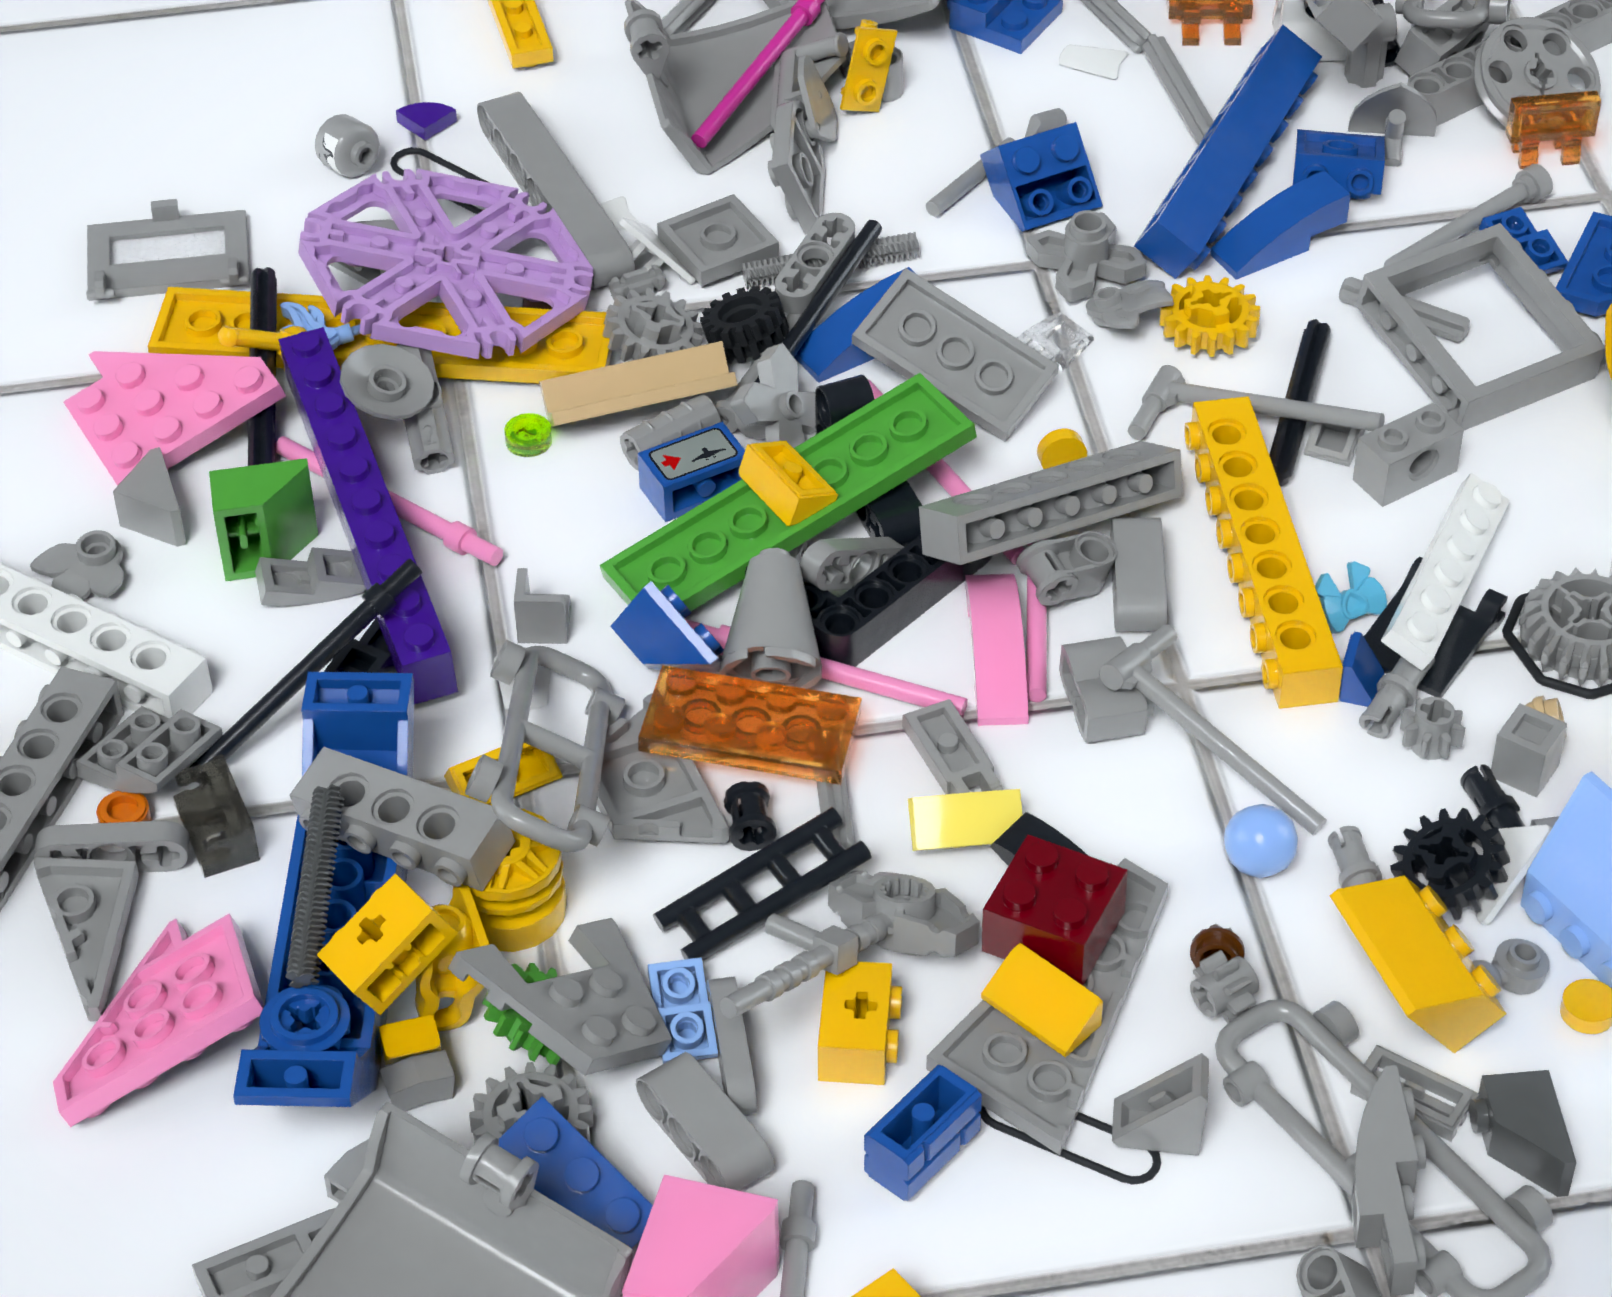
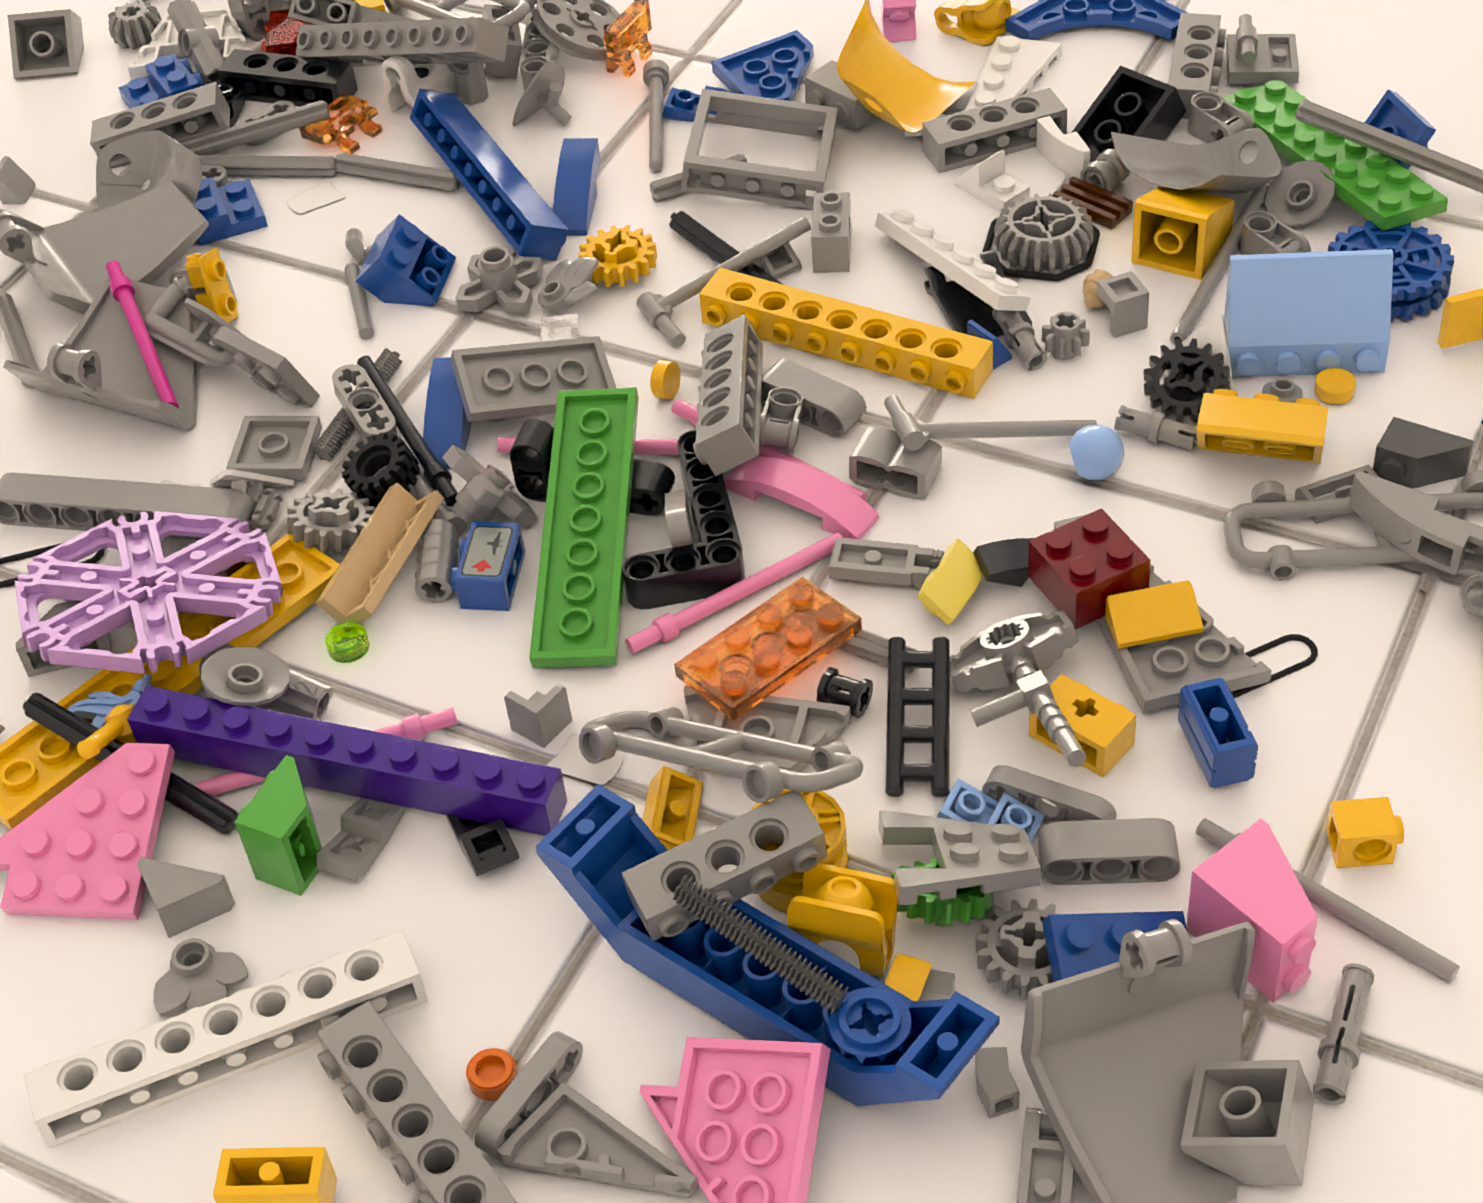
camera: 50 degrees left, 0 degrees up
light grey slope [76,706,222,794] -> none
clear smoke hinge [173,754,260,878] -> none
black bar [186,558,423,785] -> none
yellow brick [317,873,459,1015] -> none
blue slope [610,581,724,673] -> none
light grey cone [720,548,822,694] -> none
yellow slope [739,440,838,526] -> none
light grey slope [1112,1053,1209,1156] -> none
reddish brown plate [1190,924,1245,968] -> none
light grey gear [1190,950,1259,1023] -> none
blue plate [1293,129,1385,199] -> none
medium azure piece [1315,561,1387,634] -> none
black pin [1460,764,1525,829] -> none

